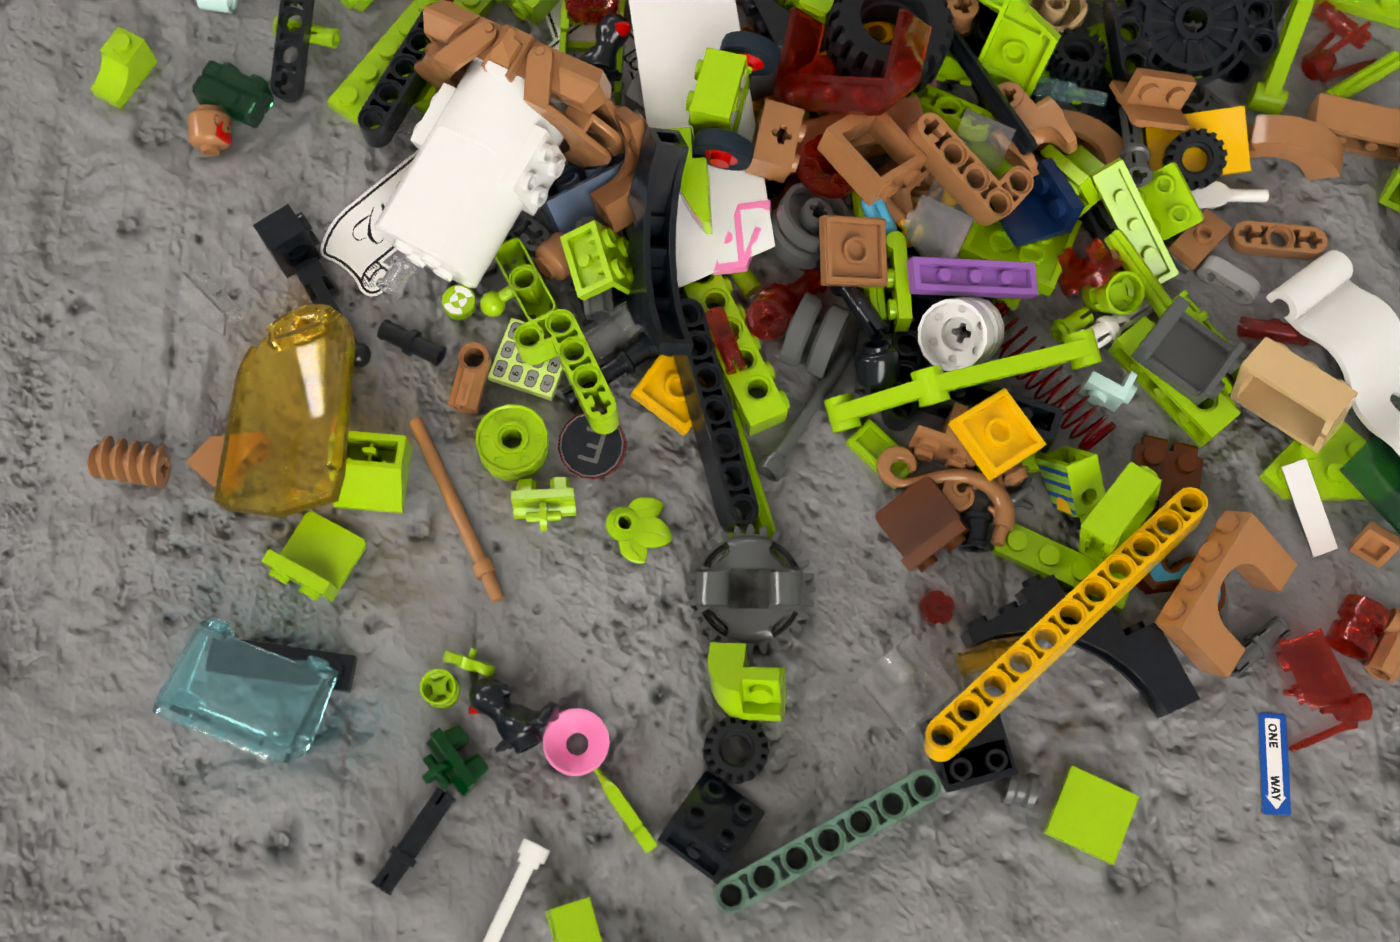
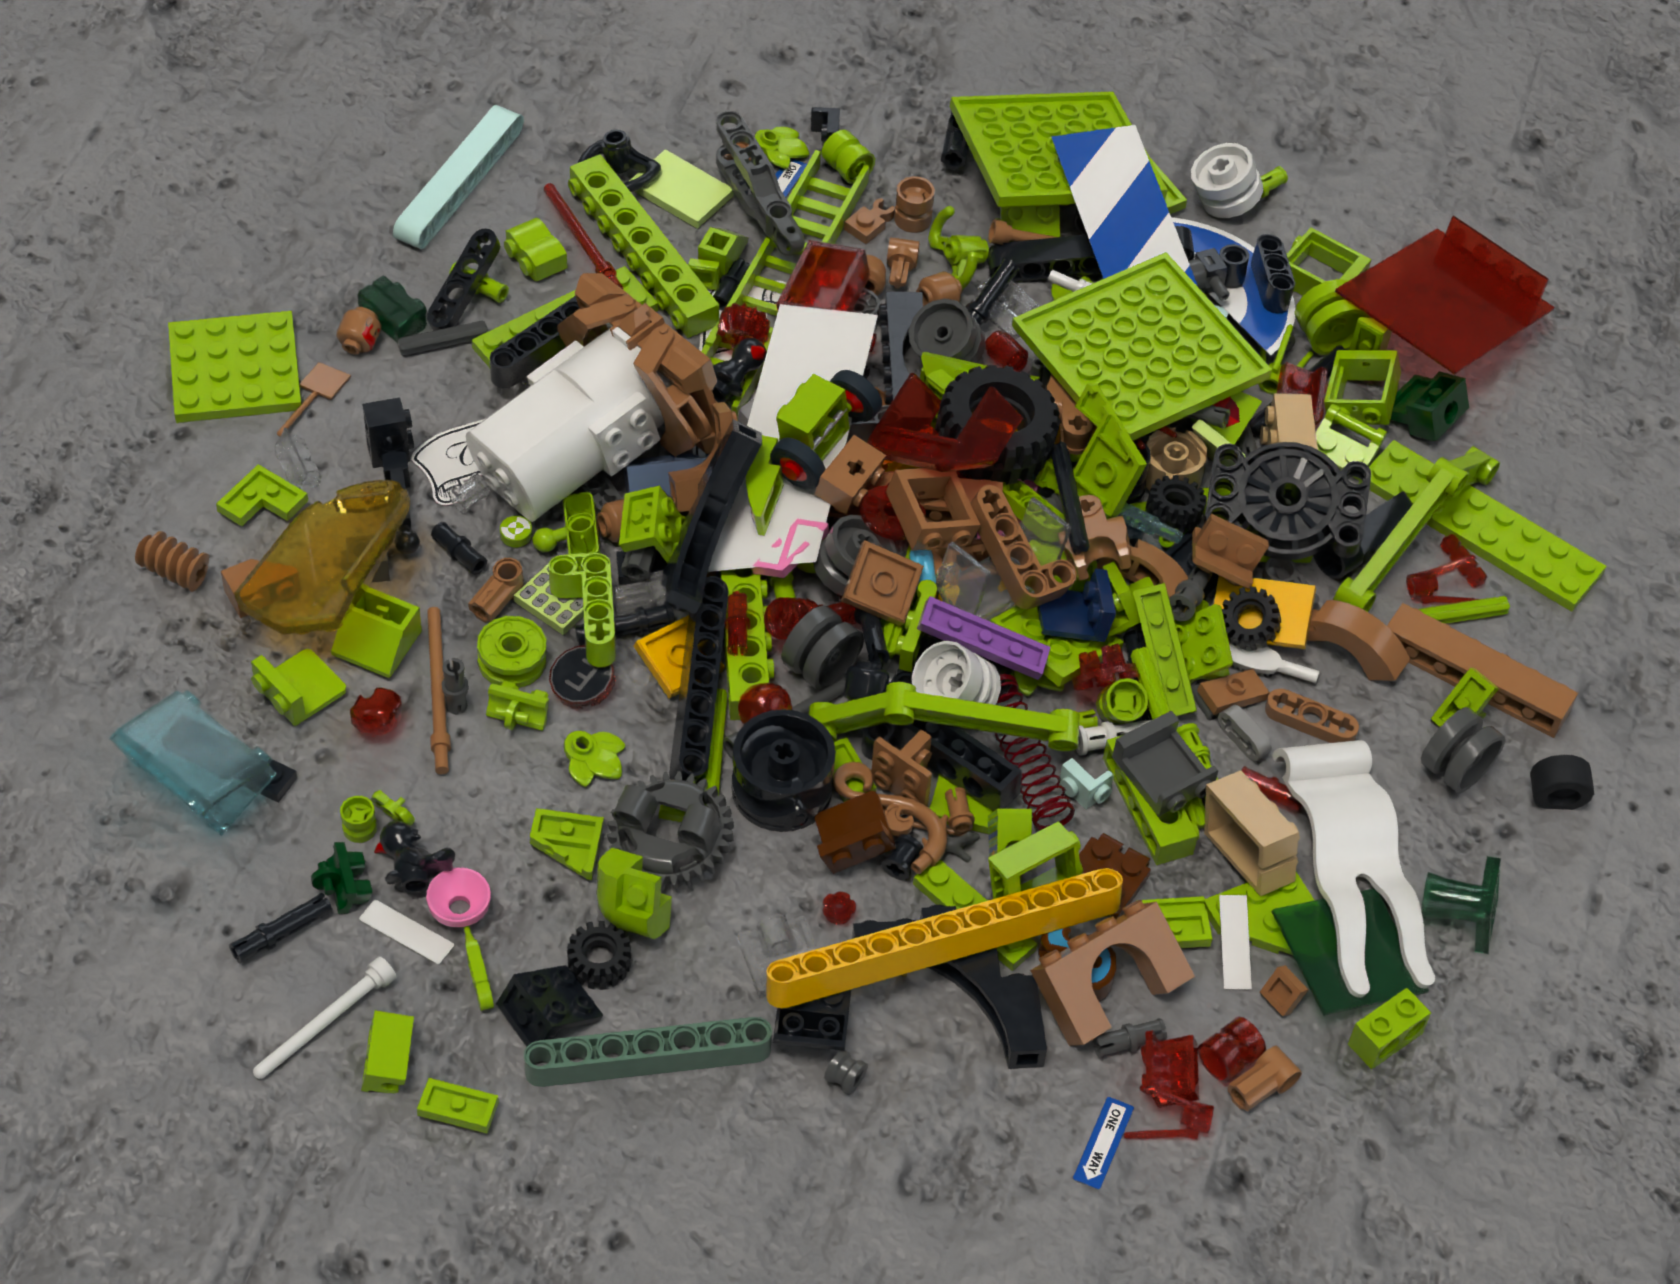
camera: 20 degrees right, 20 degrees down
lime arch [90,26,158,110] -> none
yellow tile [948,388,1046,482] -> none
lime tile [1043,765,1140,865] -> none
none -> lime plate [168,311,301,423]
none -> lime plate [216,464,308,526]
none -> medium nougat piece [277,362,351,437]
none -> clear red hair [350,687,402,737]
none -> white sticker [359,900,454,964]
none -> dark grey axle [398,321,488,356]
none -> dark grey pin [442,658,469,715]
none -> lime wing [530,808,604,880]
none -> black piece [731,709,836,832]
none -> clear red hair [738,683,793,724]
none -> lime plate [1136,896,1213,948]

